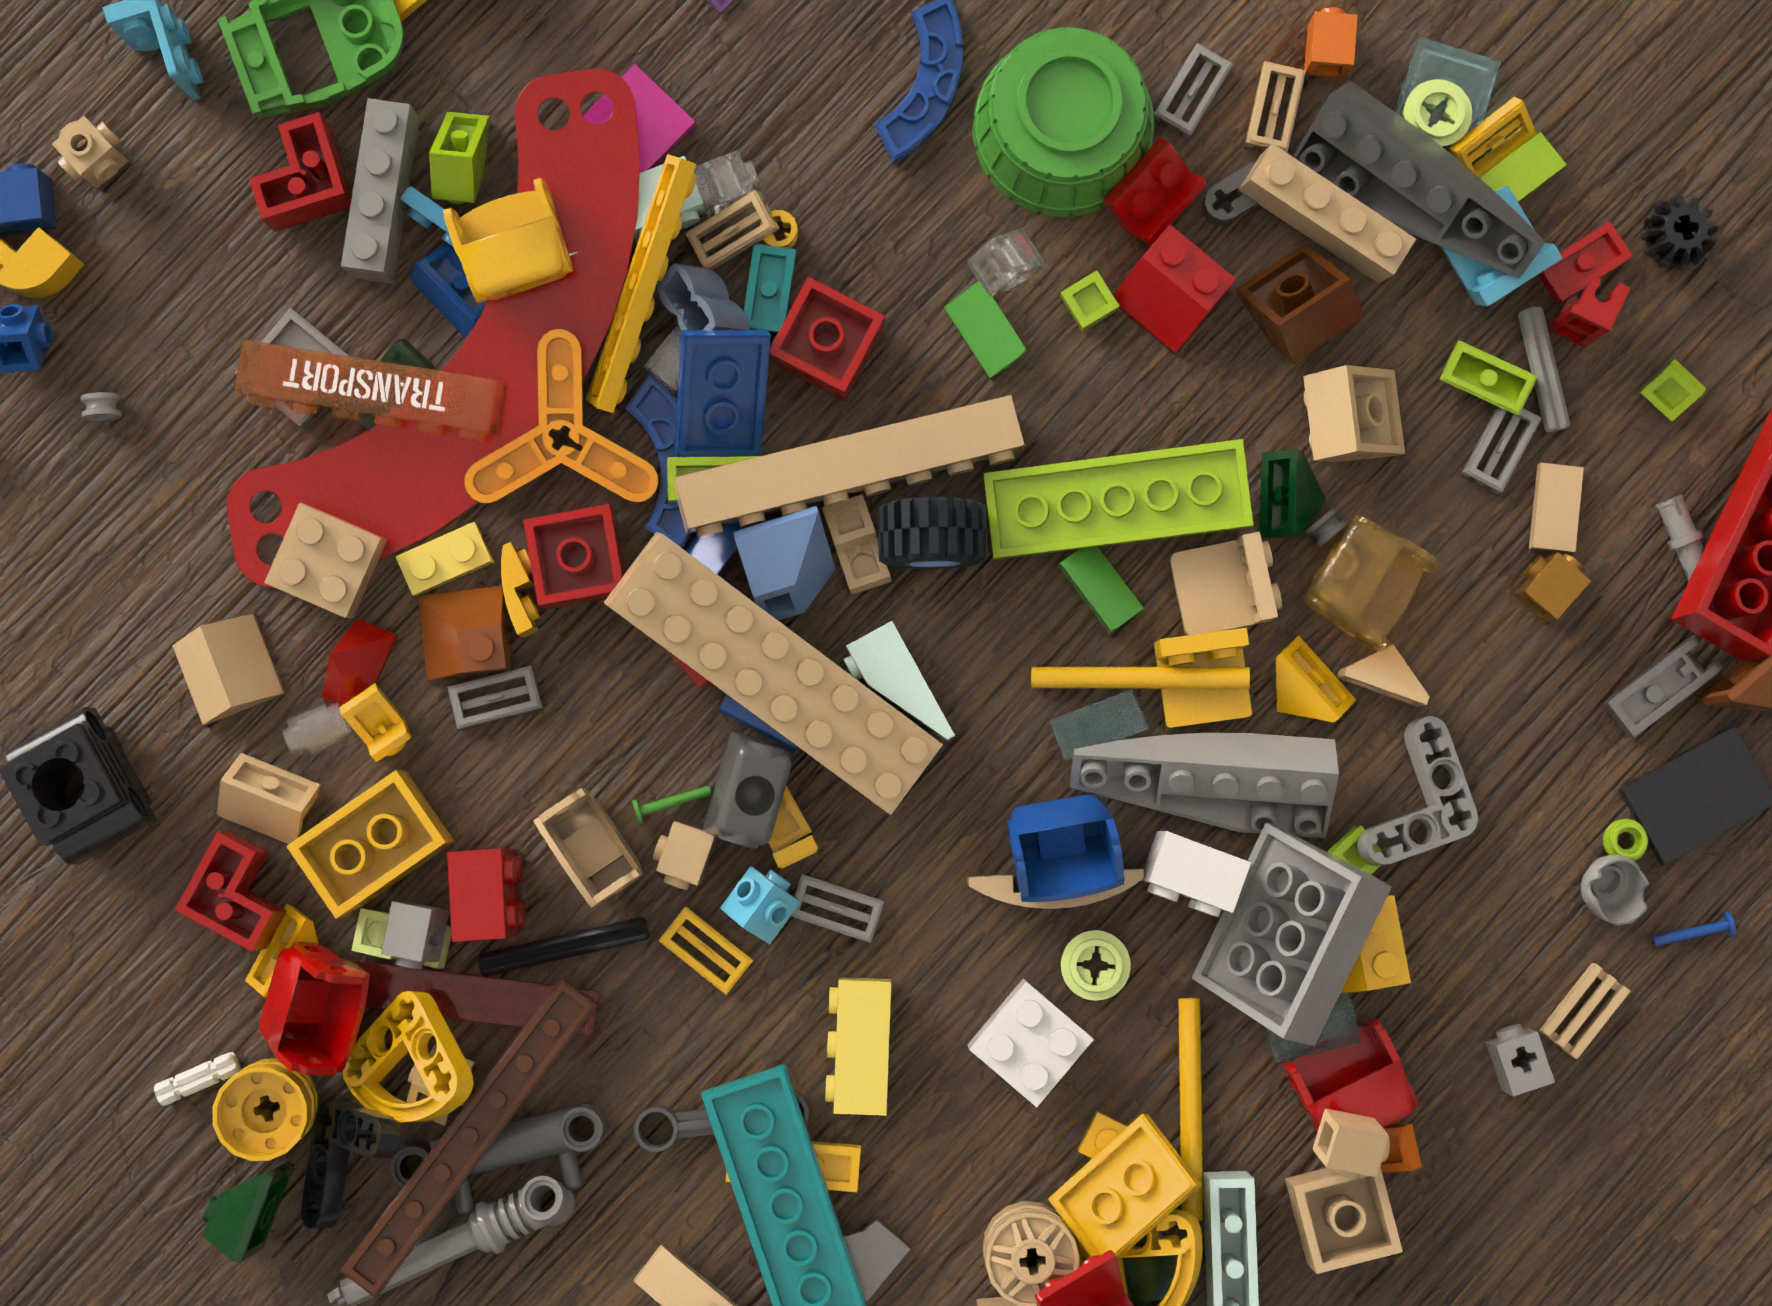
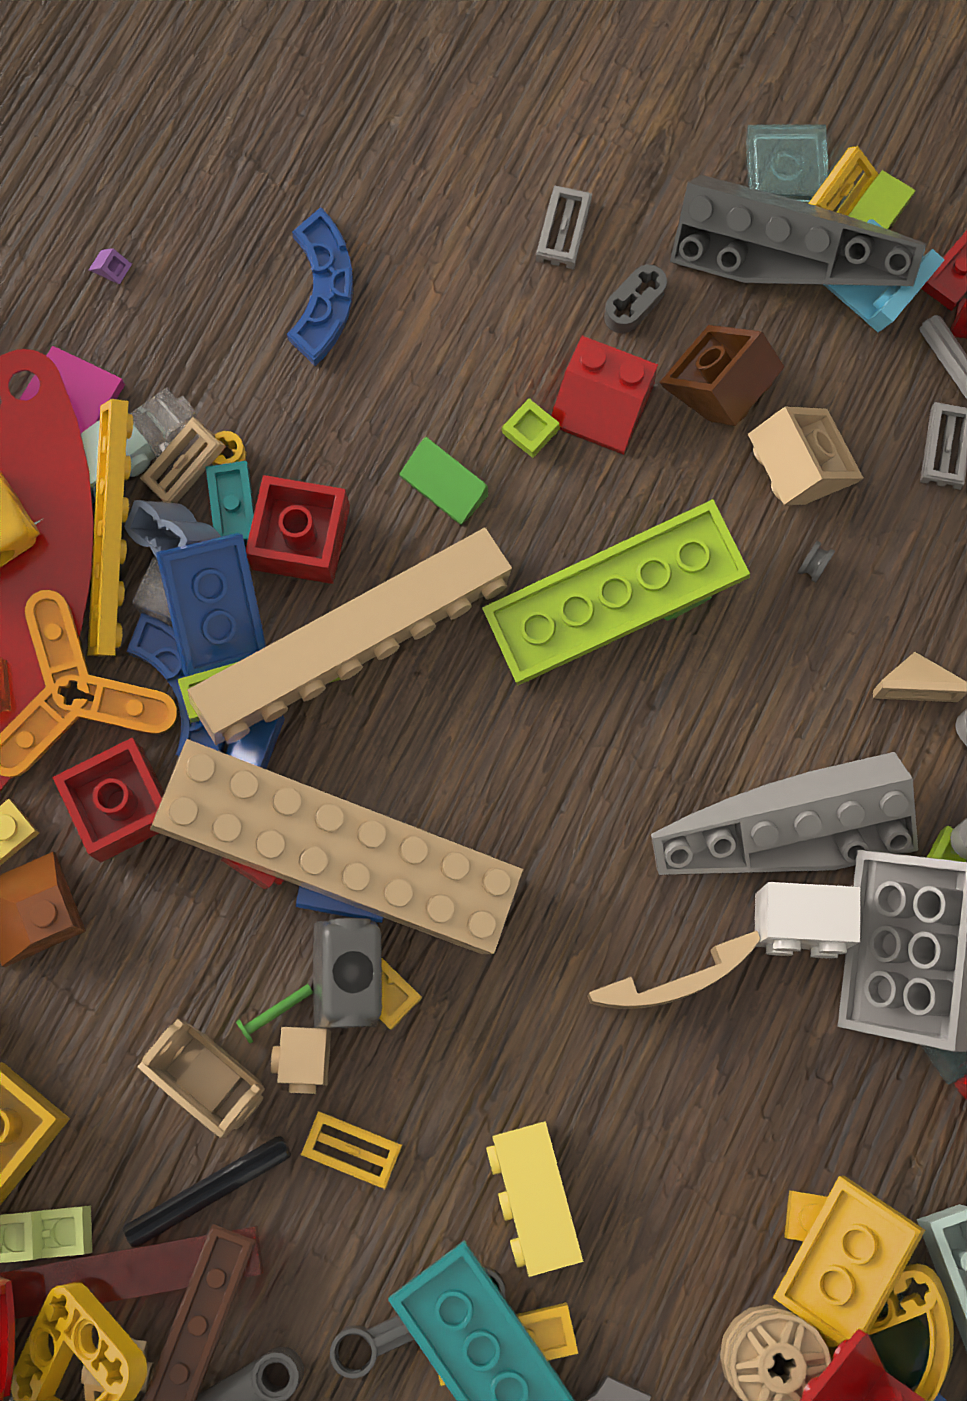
camera: 15 degrees left, 10 degrees down
light grey brick [381,901,450,969] -> none
light grey tile [447,666,544,729] -> none
red brick [447,848,526,942] -> none
yellow slope [501,542,540,638] -> none
medium azure brick [720,866,800,945] -> none
medium blue slope [733,506,836,621] -> none
yellow tile [772,835,819,869] -> none
light grey tile [791,874,884,943] -> none
tan slope [822,494,892,595] -> none
light aqua slope [843,621,955,741] -> none
black wheel [878,497,988,569] -> none
clear brick [966,228,1045,297] -> none
white brick [967,978,1094,1107] -> none
bright green piece [972,27,1154,217] -> none
blue piece [1006,794,1125,902] -> none
yellow piece [1031,667,1250,689] -> none
clear light blue slope [1049,689,1150,761] -> none
bright green slope [1058,547,1144,634] -> none
yellowish green gear [1060,930,1131,1001] -> none
red bracket [1103,138,1207,244] -> none
yellow bracket [1154,627,1252,728] -> none
tan bracket [1169,531,1282,635] -> none
yellow piece [1178,998,1203,1221] -> none
tan brick [1238,144,1416,284] -> none
tan tile [1244,61,1306,153] -> none
dark green slope [1259,449,1326,539] -> none
yellow slope [1276,635,1356,722] -> none
clear yellow piece [1303,515,1440,651] -> none
orange brick [1304,7,1358,78] -> none
yellowish green gear [1402,79,1472,147] -> none
lime slope [1439,340,1538,416] -> none

